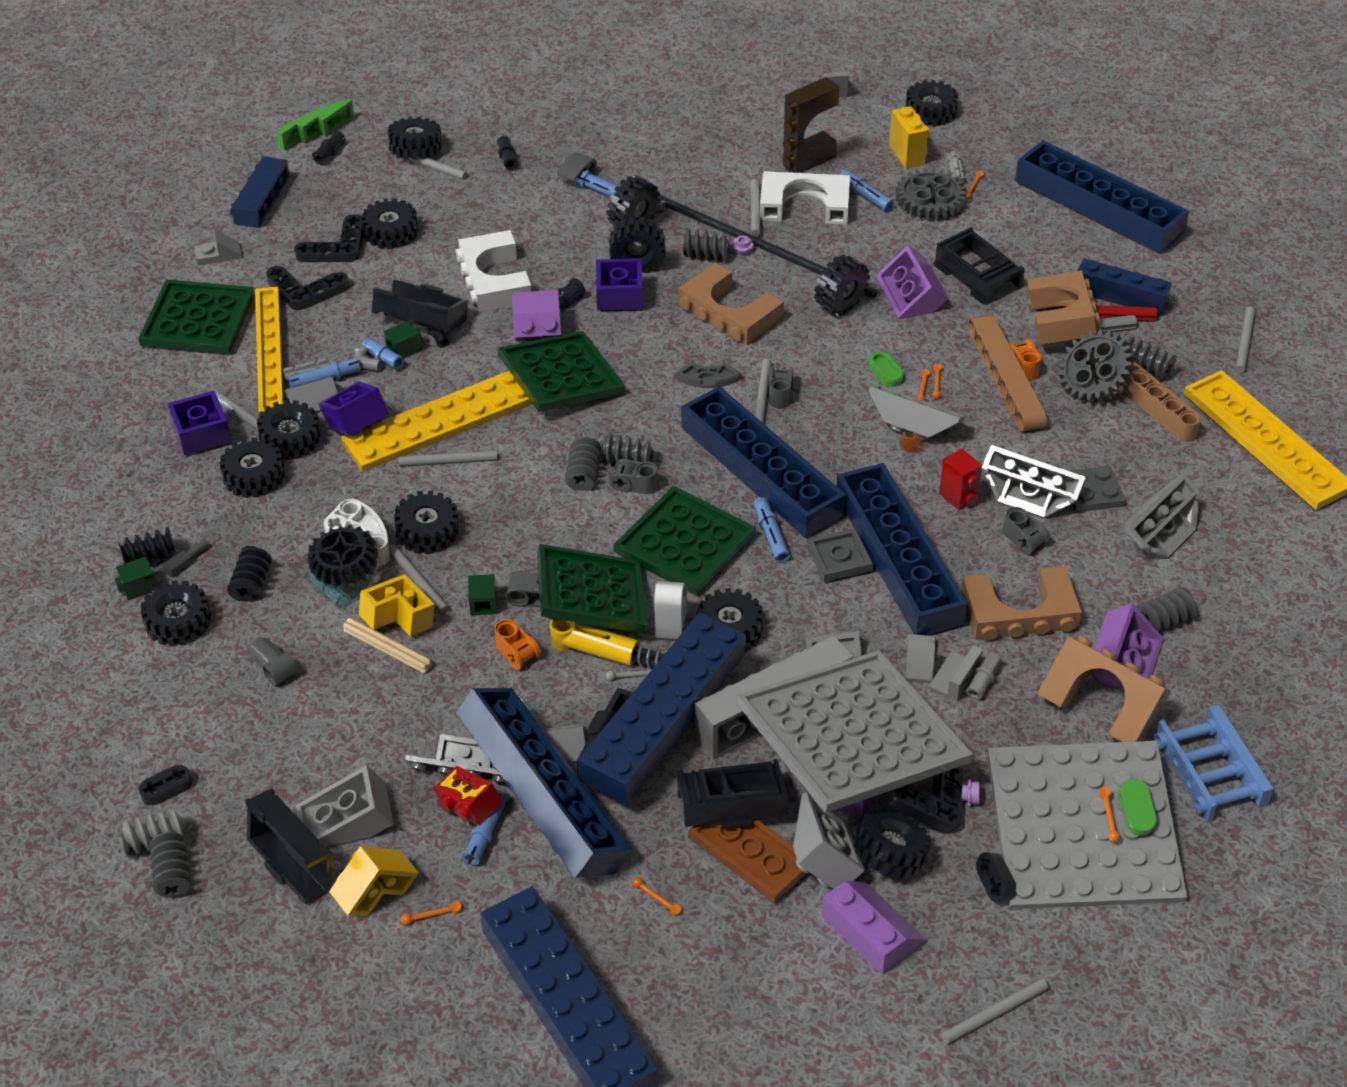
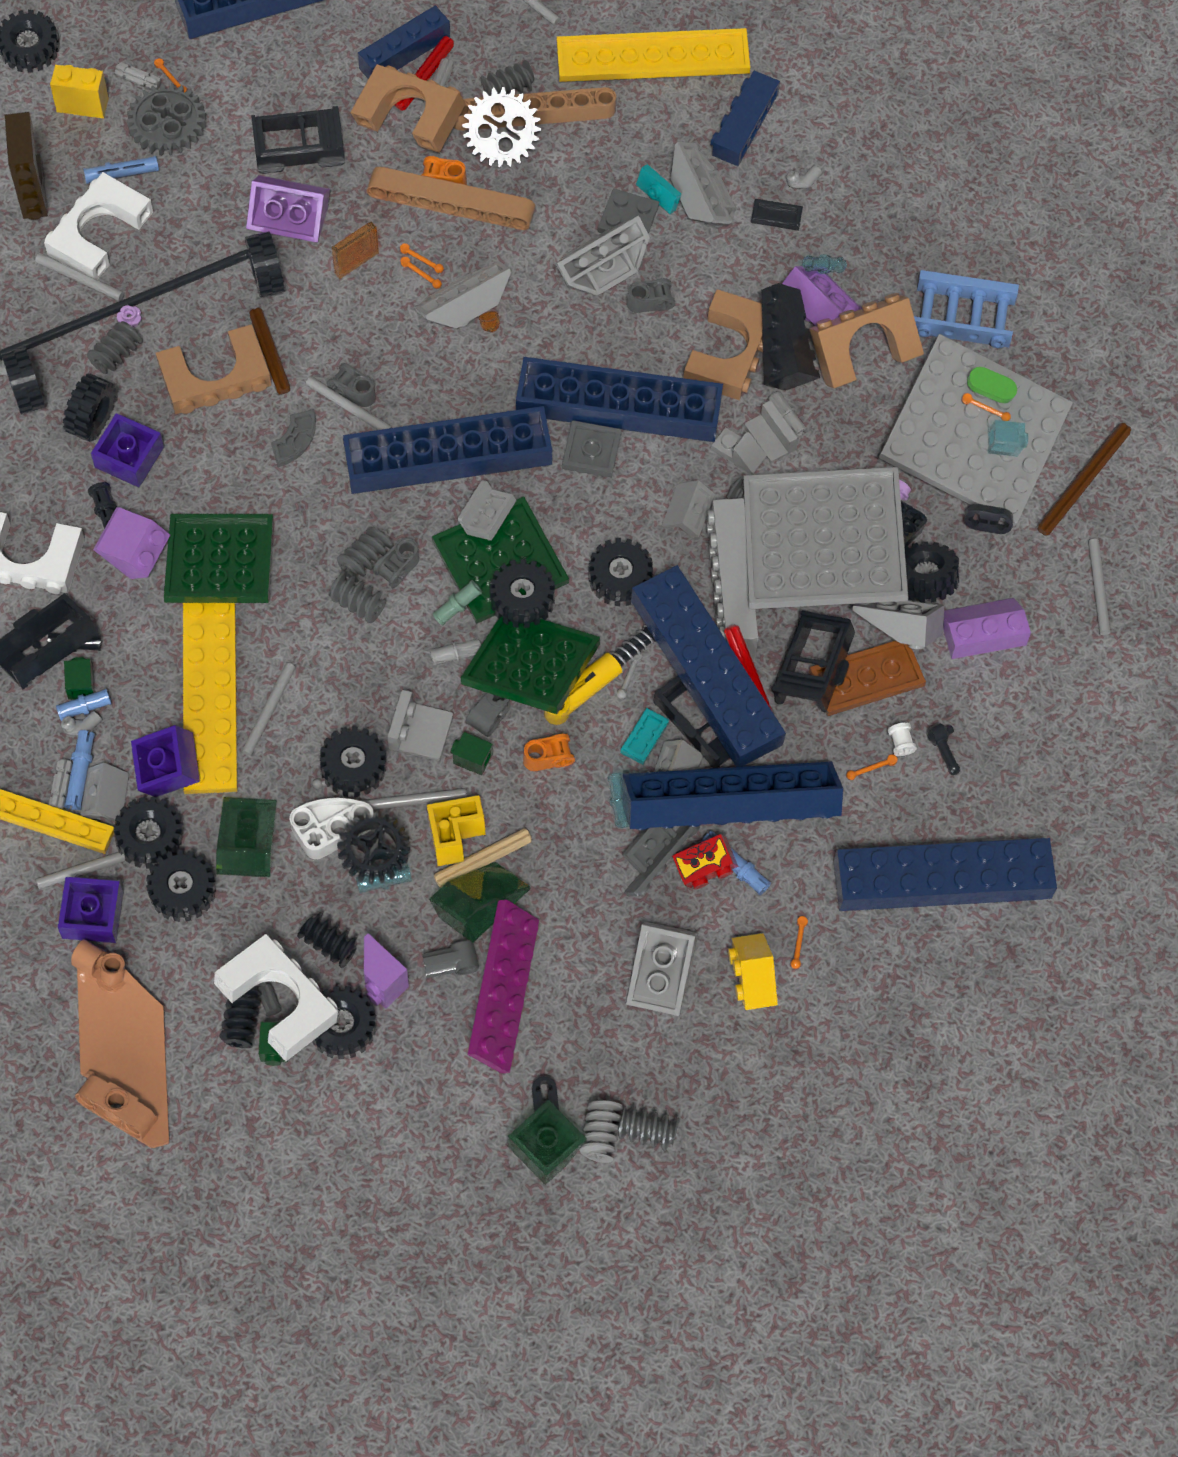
camera: 65 degrees left, 20 degrees up
black piece [245,788,332,905] -> none
white beam [654,581,687,640] -> none
medium blue pin [753,497,791,563] -> none
bright green tile [868,351,904,387] -> none
red brick [939,448,982,510] -> none
dark grey piece [1136,587,1197,632] -> none
none -> nougat panel [71,939,169,1148]
none -> white arch [214,934,338,1061]
none -> clear green slope [216,797,277,877]
none -> reddish brown axle [249,308,290,395]
none -> clear orange tile [332,221,379,279]
none -> medium lavender slope [364,934,409,1009]
none -> light grey bracket [388,690,453,761]
none -> clear green slope [429,862,531,943]
none -> light grey axle [430,640,481,666]
none -> sand green pin [433,580,482,625]
none -> light grey bracket [458,480,516,541]
none -> magenta plate [467,900,539,1073]
none -> black bush [490,559,555,628]
none -> clear green slope [507,1100,587,1185]
none -> teal plate [620,708,670,765]
none -> teal plate [636,164,682,214]
none -> dark blue brick [710,70,780,166]
none -> red axle [724,624,773,712]
none -> black tile [751,199,803,231]
none -> black wedge [761,283,820,390]
none -> light grey arm [787,165,822,189]
none -> clear light blue pin [802,254,847,274]
none -> white bush [888,723,917,756]
none -> black piece [927,723,960,775]
none -> clear light blue brick [988,420,1028,457]
none -> reddish brown axle [1037,423,1131,536]

